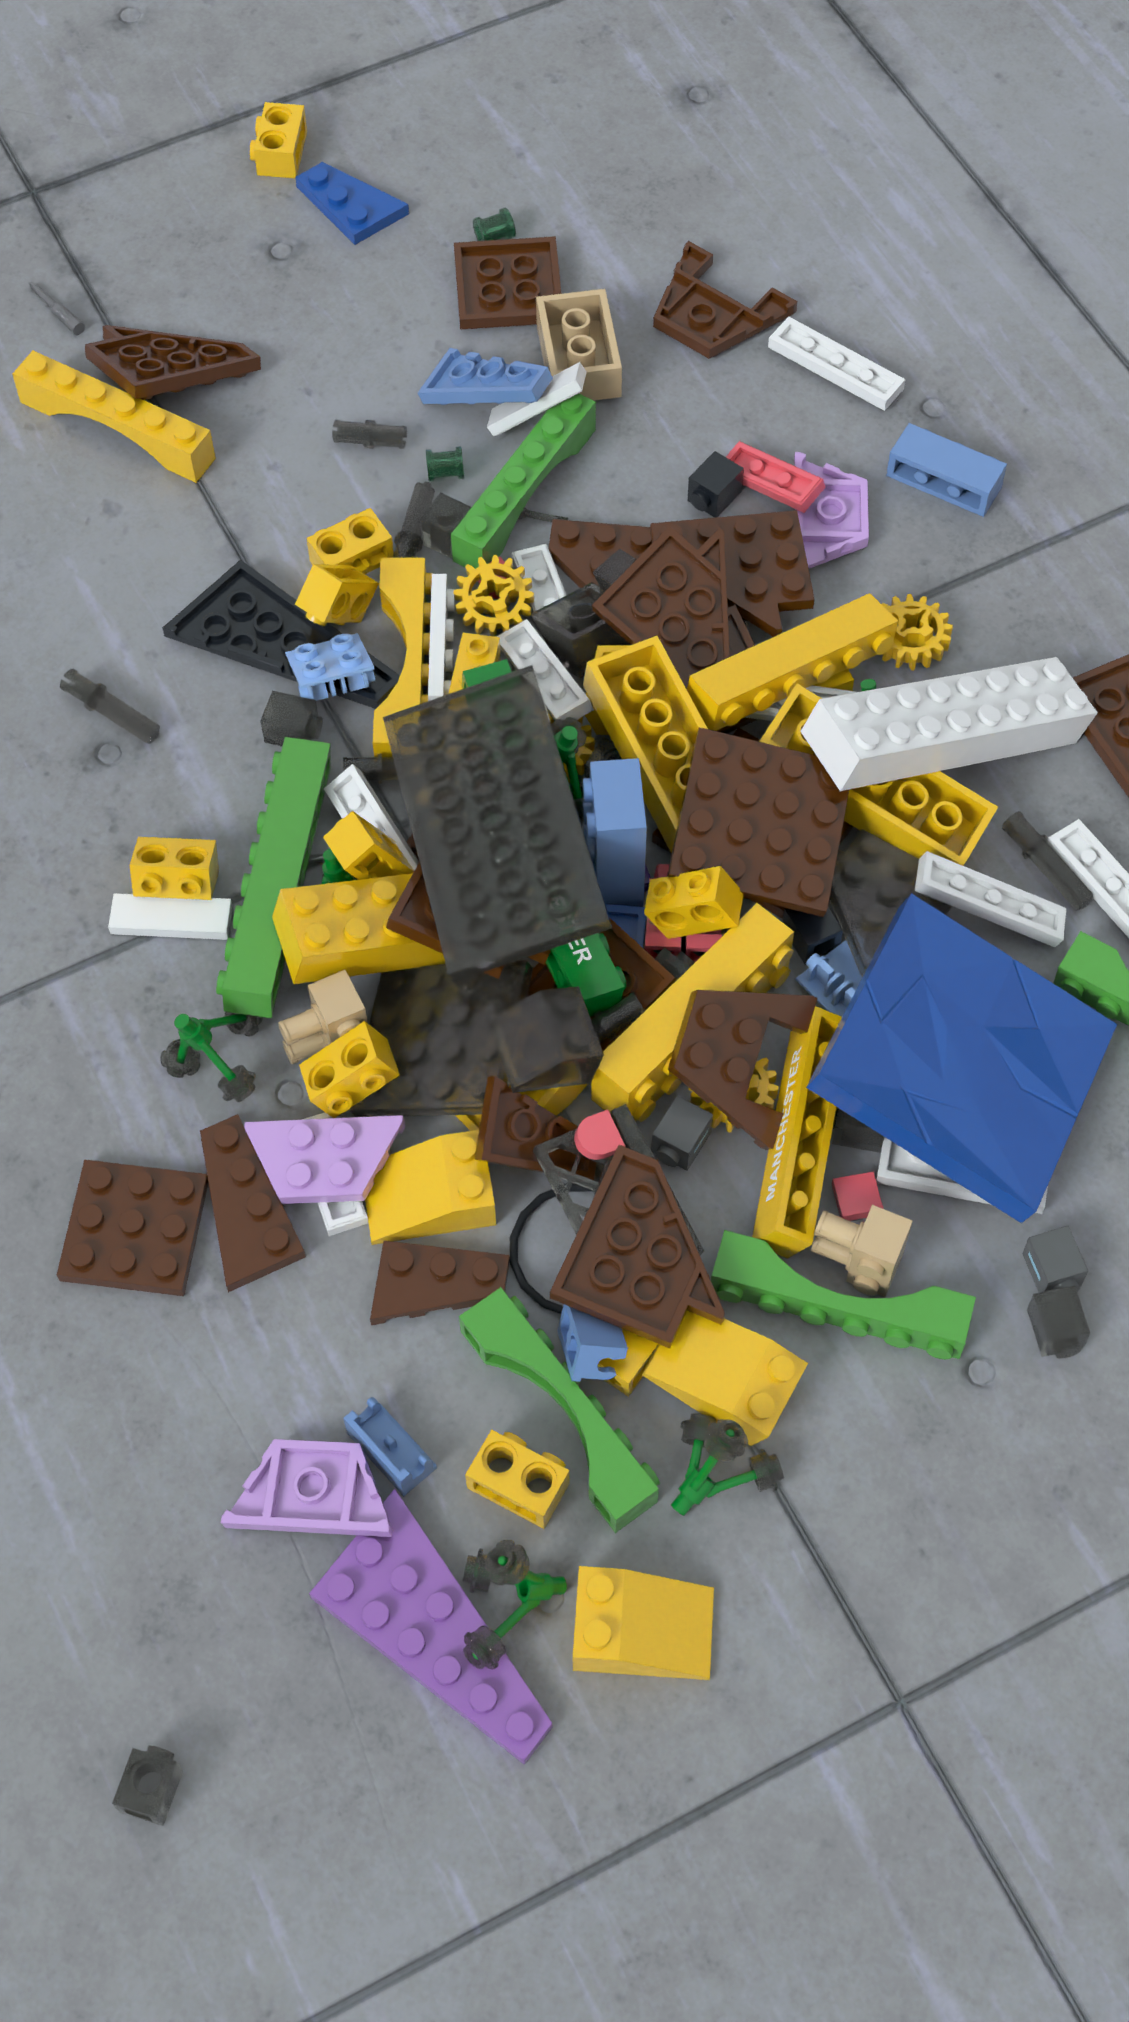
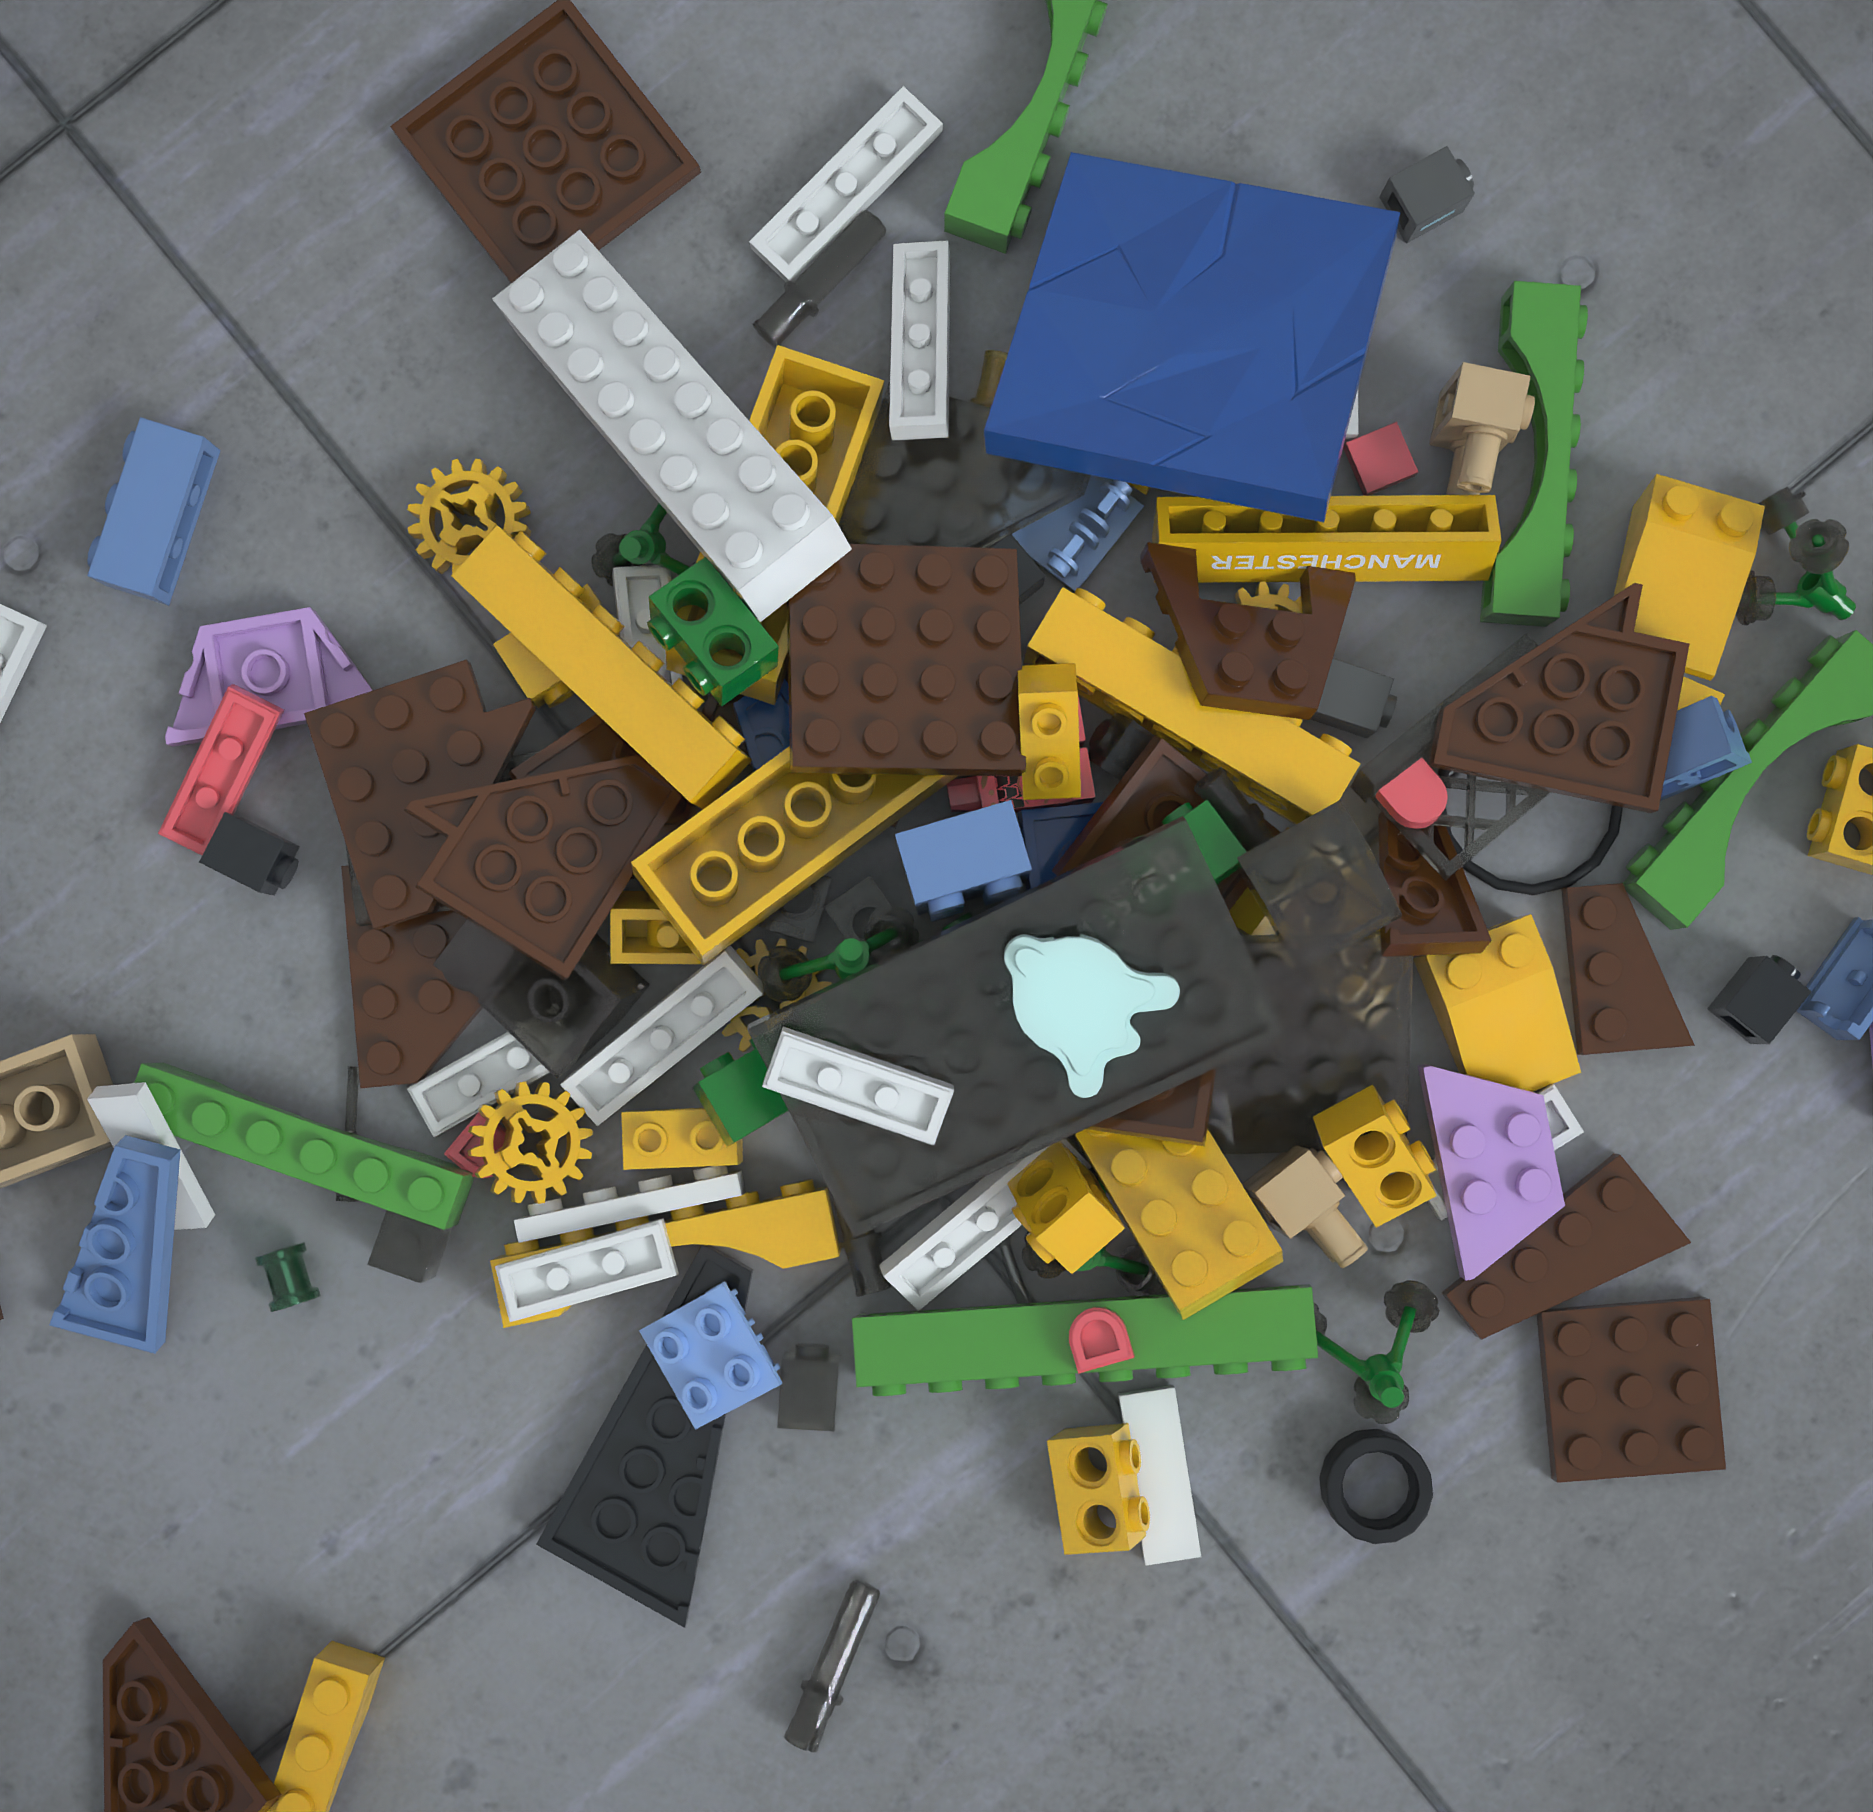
camera: 100 degrees left, 25 degrees up
yellow brick [295,564,379,626] -> none
yellow brick [306,508,394,574] -> none
clear smoke pin [332,419,407,449] -> none
clear smoke axle [393,481,435,558] -> none
clear smoke brick [1027,1286,1090,1359] -> none
none -> white tile [495,1218,679,1322]
none -> green brick [647,557,779,706]
none -> white tile [762,1026,954,1145]
none -> light aqua tile [1004,934,1180,1098]
none -> coral tile [1069,1307,1135,1374]
none -> black tyre [1319,1429,1433,1544]
none -> black brick [1707,955,1812,1044]

